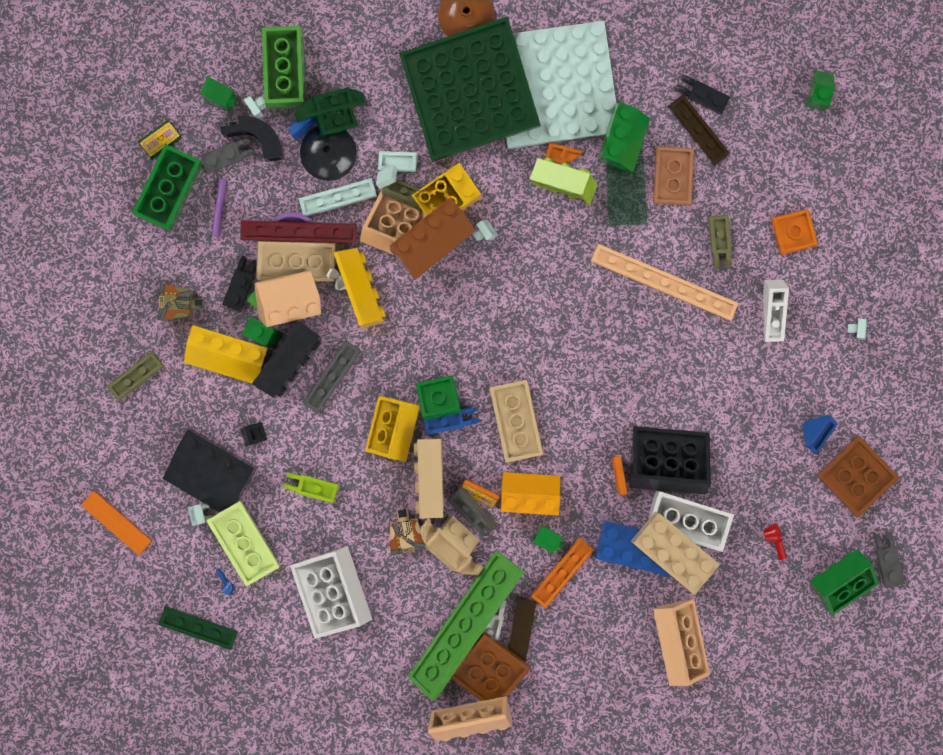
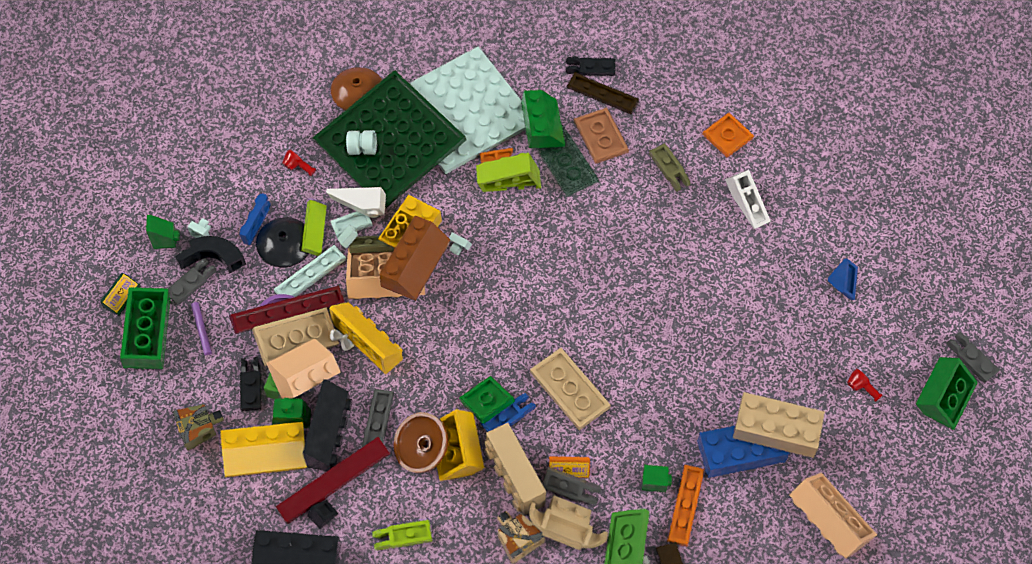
camera: 25 degrees left, 25 degrees down
olive tile [106,351,165,401] -> none
bright green brick [262,26,306,109] -> none
dark green plate [295,87,368,137] -> none
light orange slope [500,472,560,516] -> none
light nougat tile [590,244,739,321] -> none
orange tile [611,456,627,495] -> none
black slope [629,426,711,494] -> none
white slope [649,490,734,552] -> none
green slope [806,70,835,111] -> none
dark orange plate [816,436,900,518] -> none
light aqua tile [847,319,867,340] -> none
none -> dark red tile [275,437,390,524]
none -> red bar [282,150,316,176]
none -> lime tile [302,200,327,256]
none -> white slope [326,187,386,218]
none -> light aqua wheel [346,130,377,155]
none -> dark orange dish [394,412,448,473]

